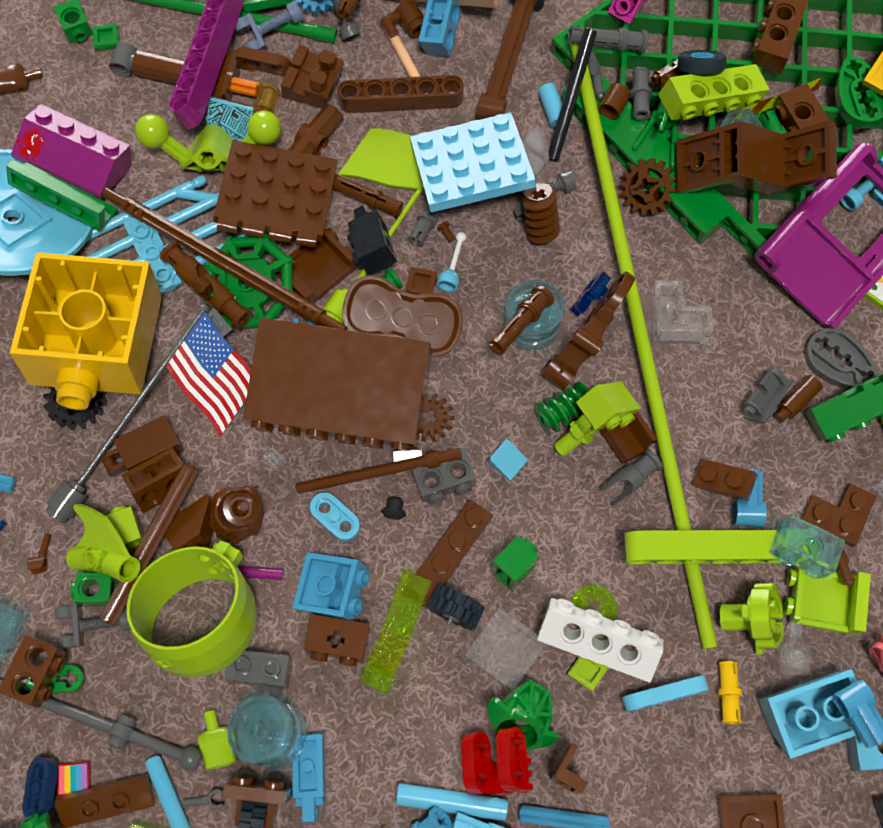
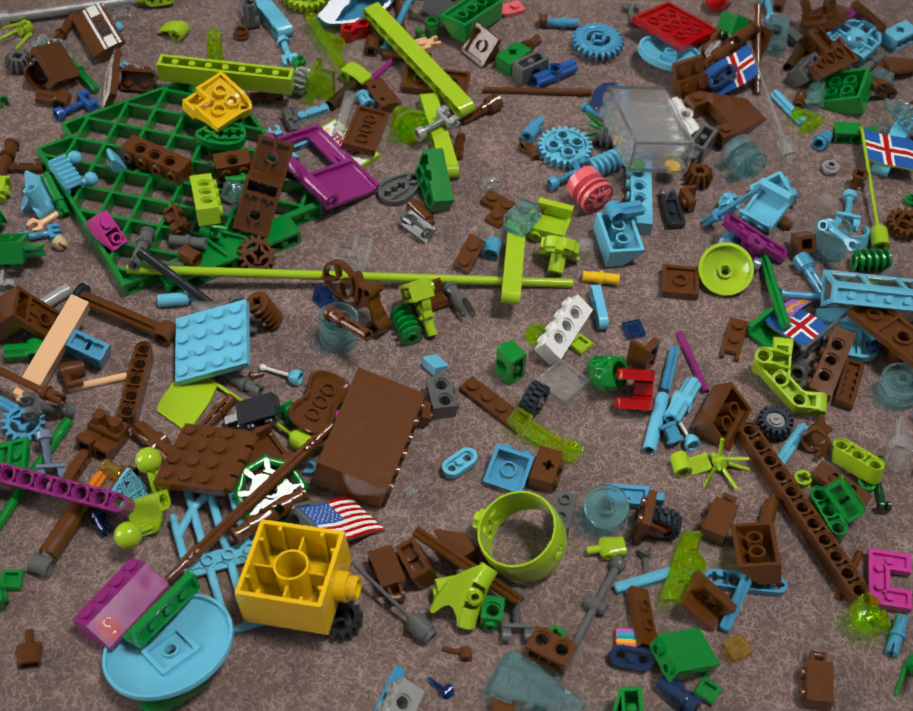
camera: 85 degrees left, 20 degrees down
reddish brown hair [209,486,264,544] -> none
reddish brown bar [295,448,462,494] -> none
black piece [381,496,406,520] -> none
reddish brown plate [405,267,437,294] -> none
black bush [677,50,727,74] -> none
none -> clear blue tile [621,319,646,340]

